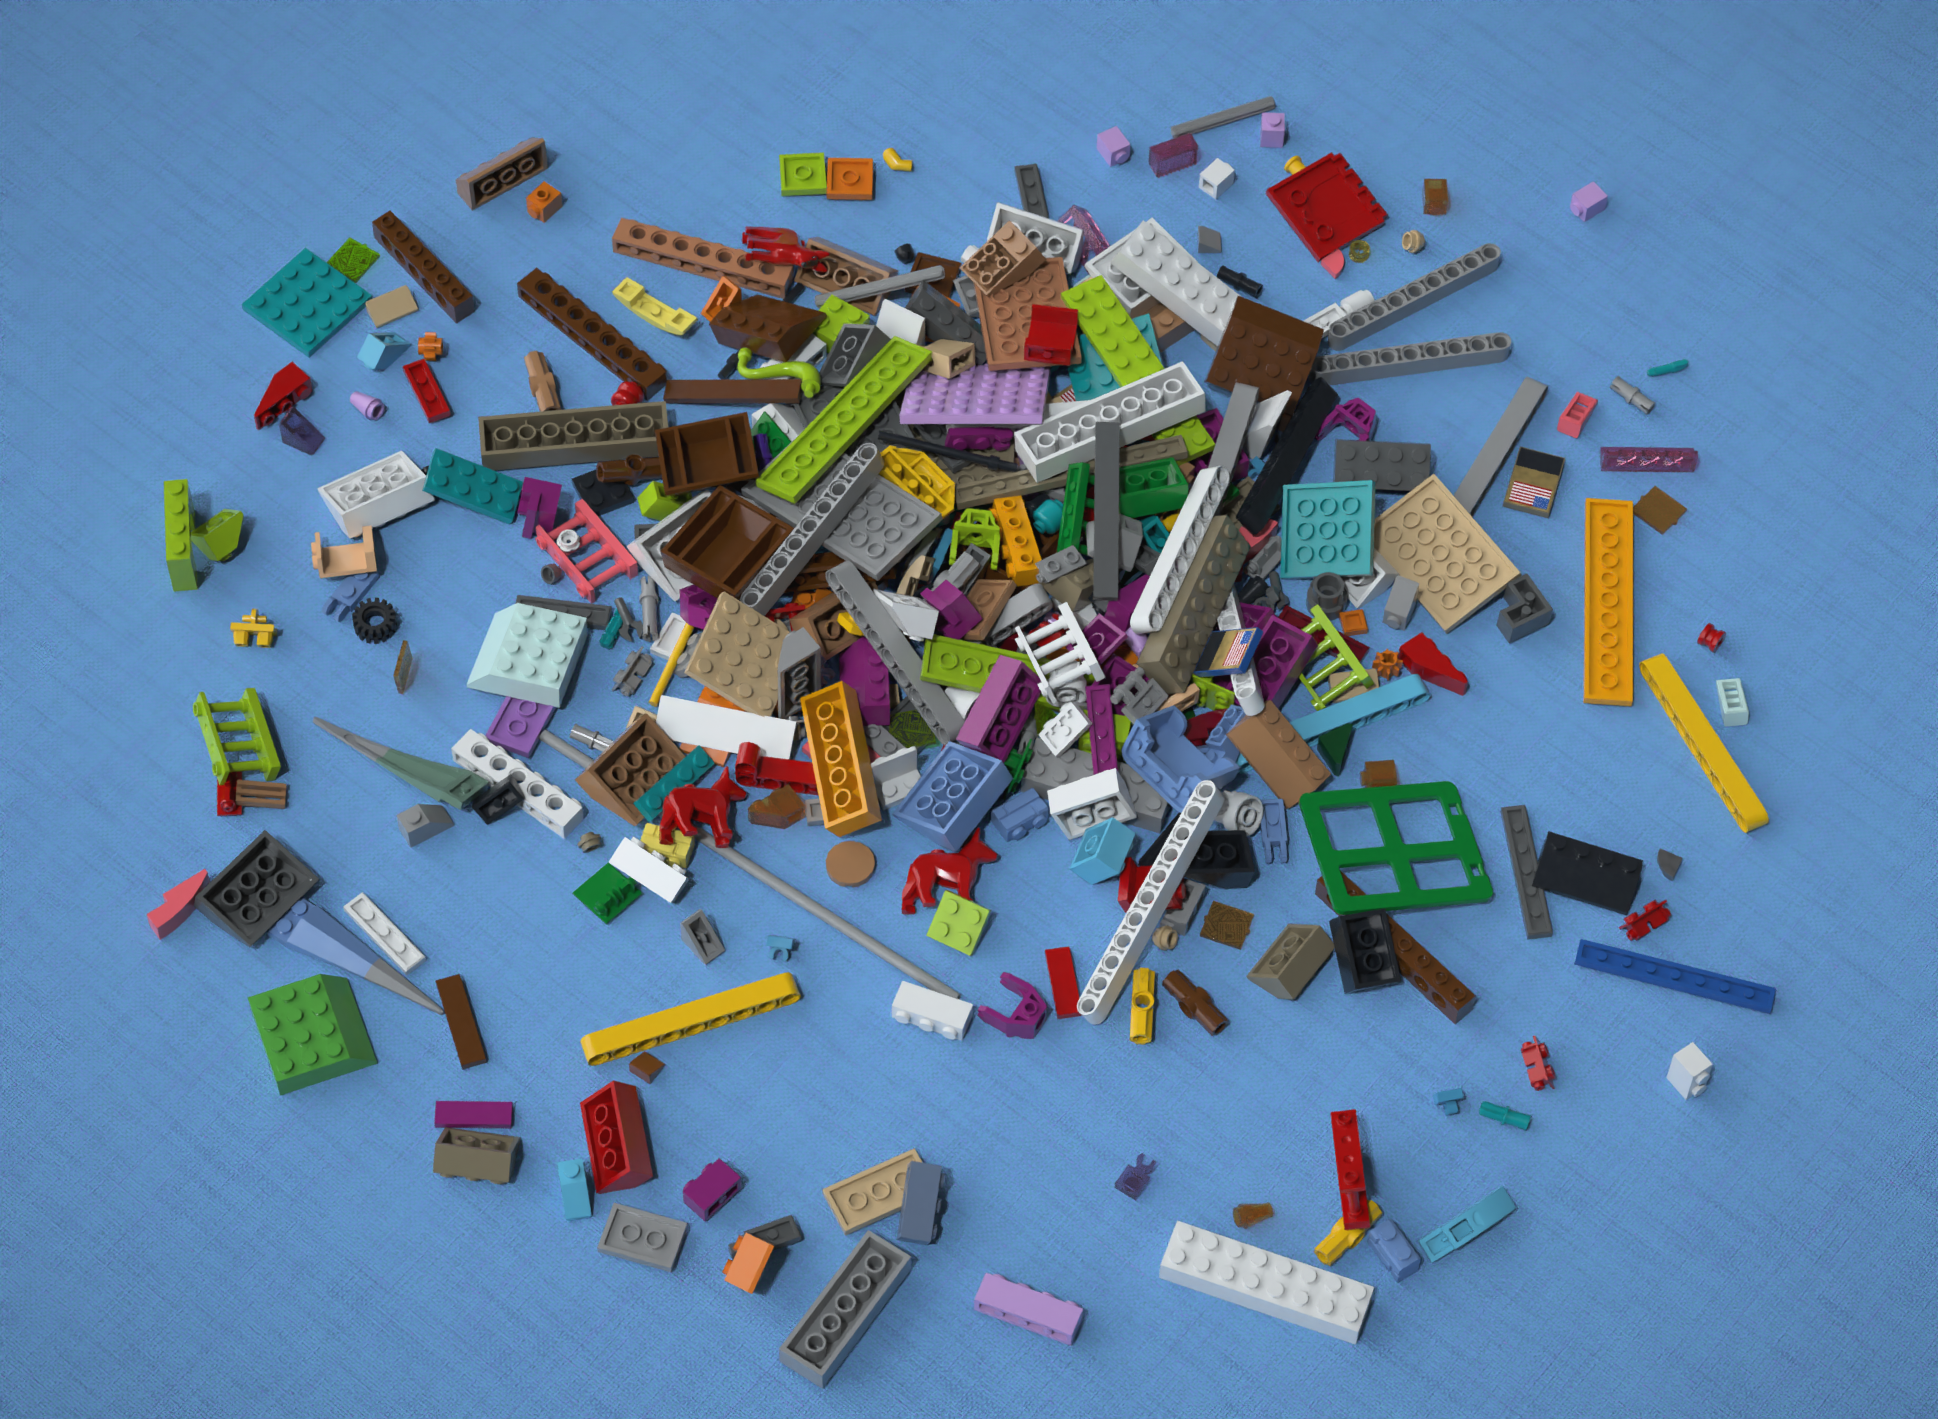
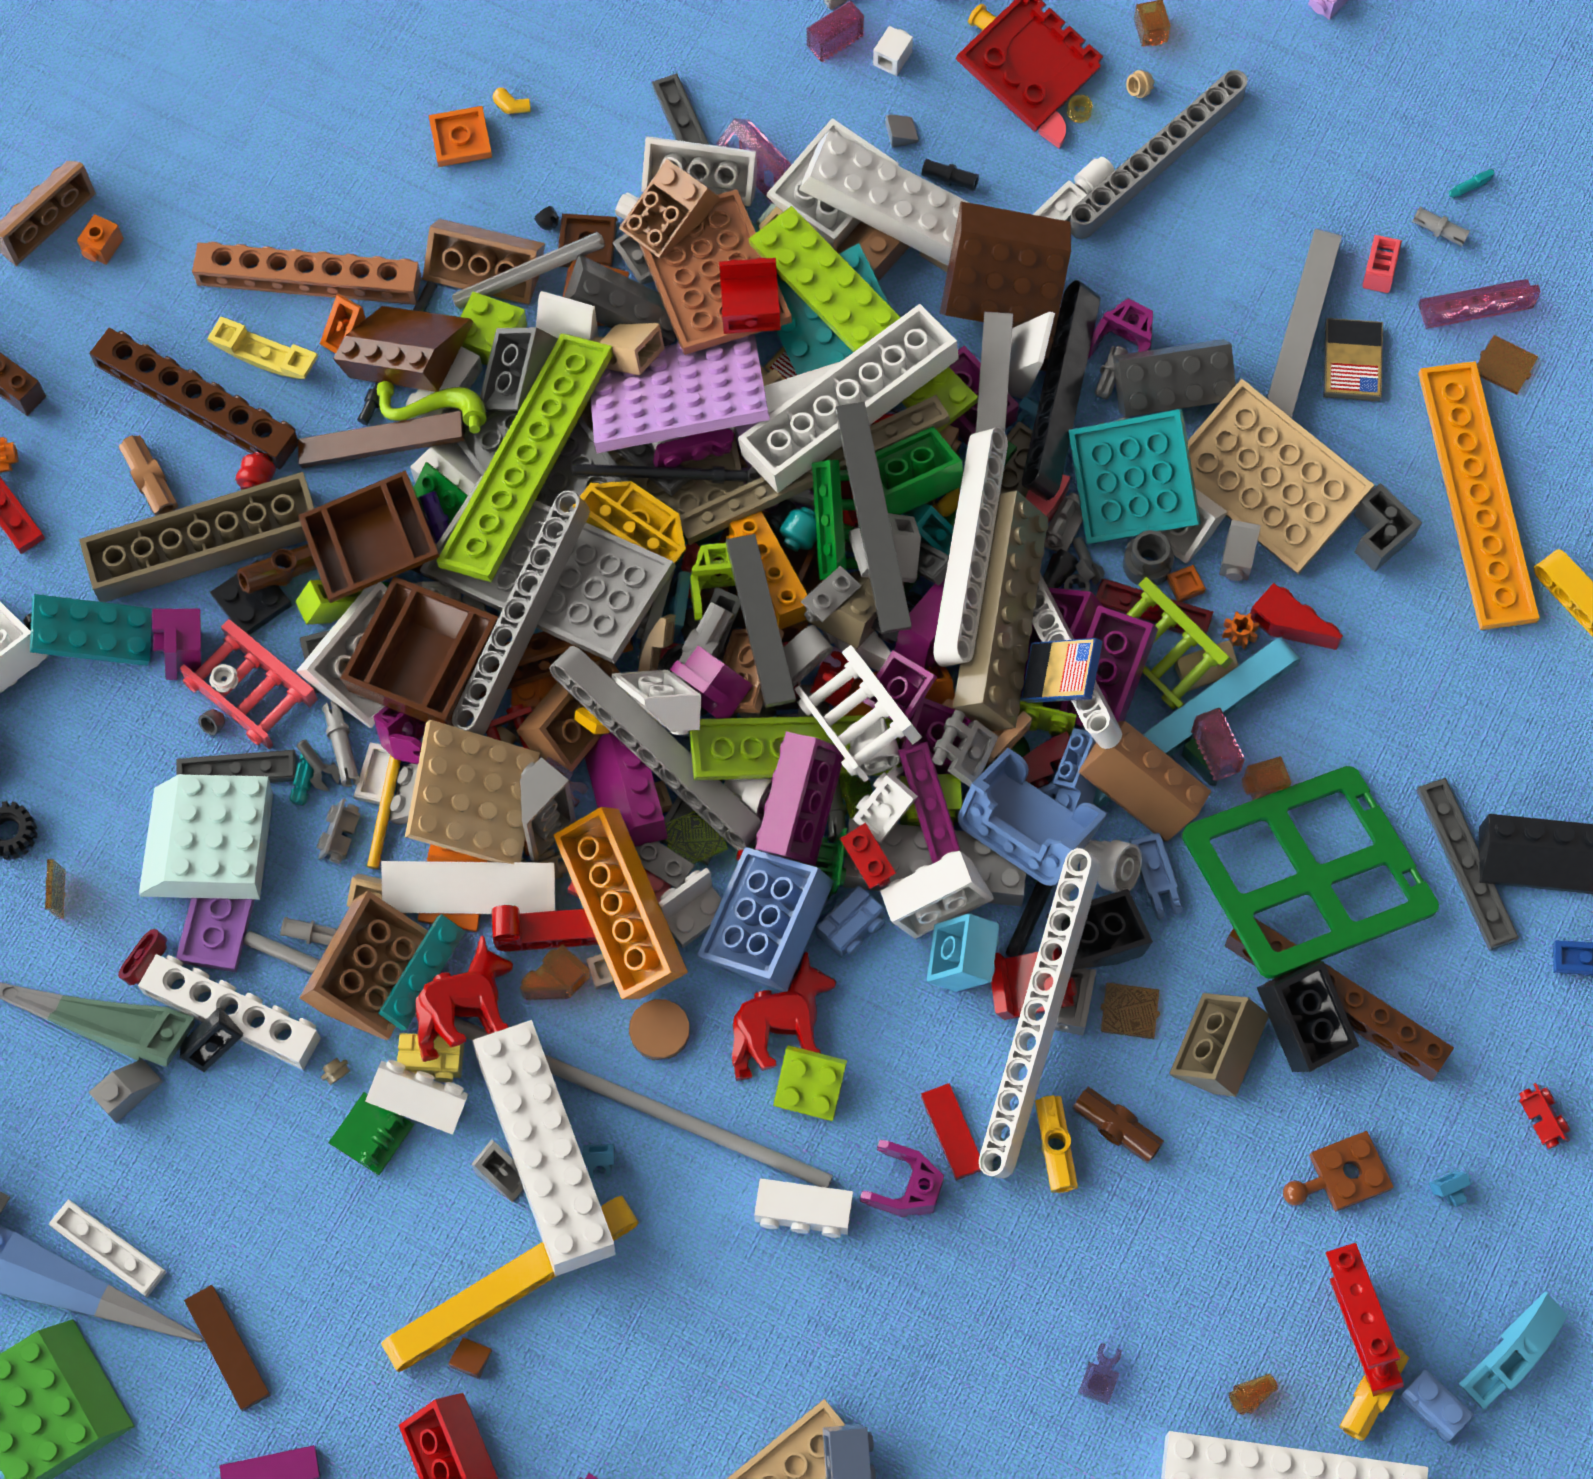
camera: 10 degrees left, 10 degrees up
red animal [741,226,830,272] -> none
lime plate [779,152,827,196] -> none
lavender brick [1096,126,1131,167] -> none
lavender cone [1125,627,1148,659] -> none
tan plate [1152,925,1178,950] -> none
light grey beam [1308,332,1511,385] -> none
teal axle [1479,1101,1531,1131] -> none
none -> dark red plate [118,929,167,986]
none -> white brick [473,1020,615,1277]
none -> dark grey tile [726,534,796,708]
none -> red hinge [840,823,896,889]
none -> light grey axle [1095,346,1128,399]
none -> clear pink brick [1191,708,1245,781]
none -> dark orange plate [1283,1131,1394,1212]

